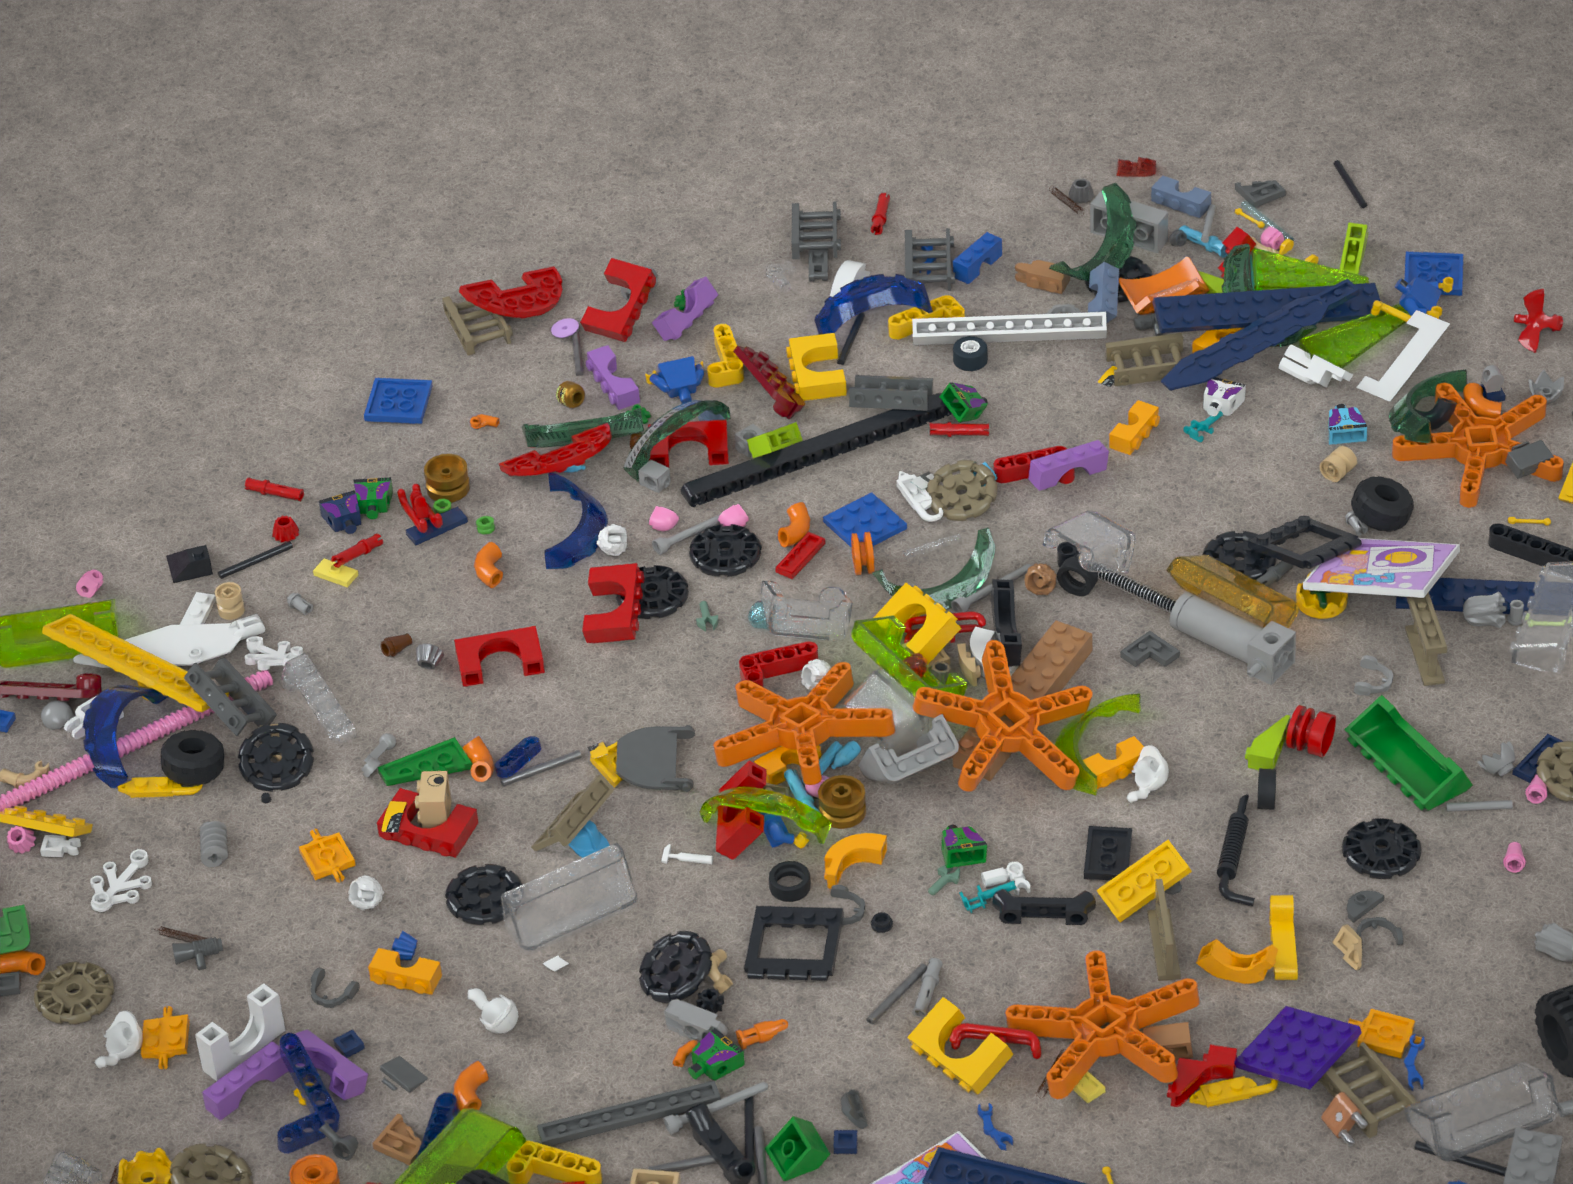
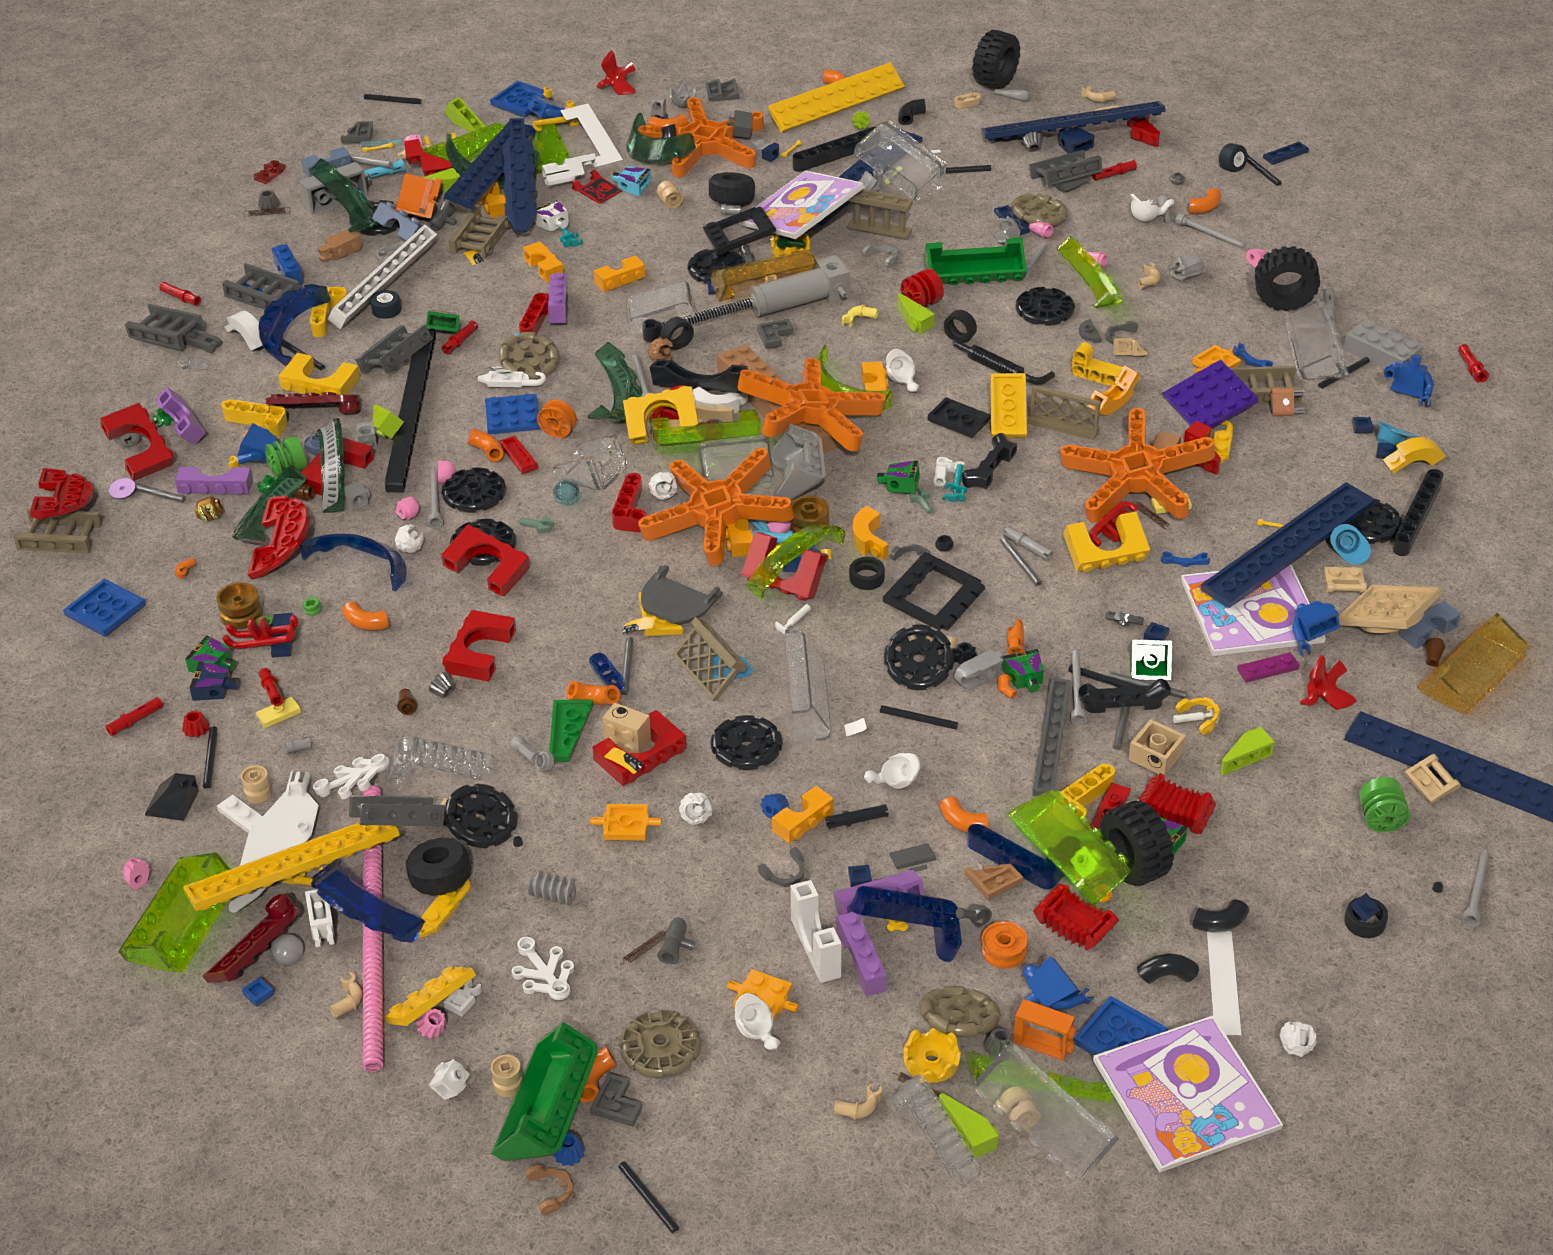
camera: 65 degrees left, 0 degrees up
none -> bright green wheel [265,436,307,480]
none -> red flag [572,170,622,204]
none -> light orange arch [593,255,646,292]
none -> leg [750,139,779,162]
none -> black pin [825,804,889,829]
none -> tan piece [833,1084,882,1121]
none -> light yellow piece [842,304,878,328]
none -> black bar [880,705,959,730]
none -> clear neon green windscreen [1057,236,1124,309]
none -> tan piece [1137,262,1161,289]

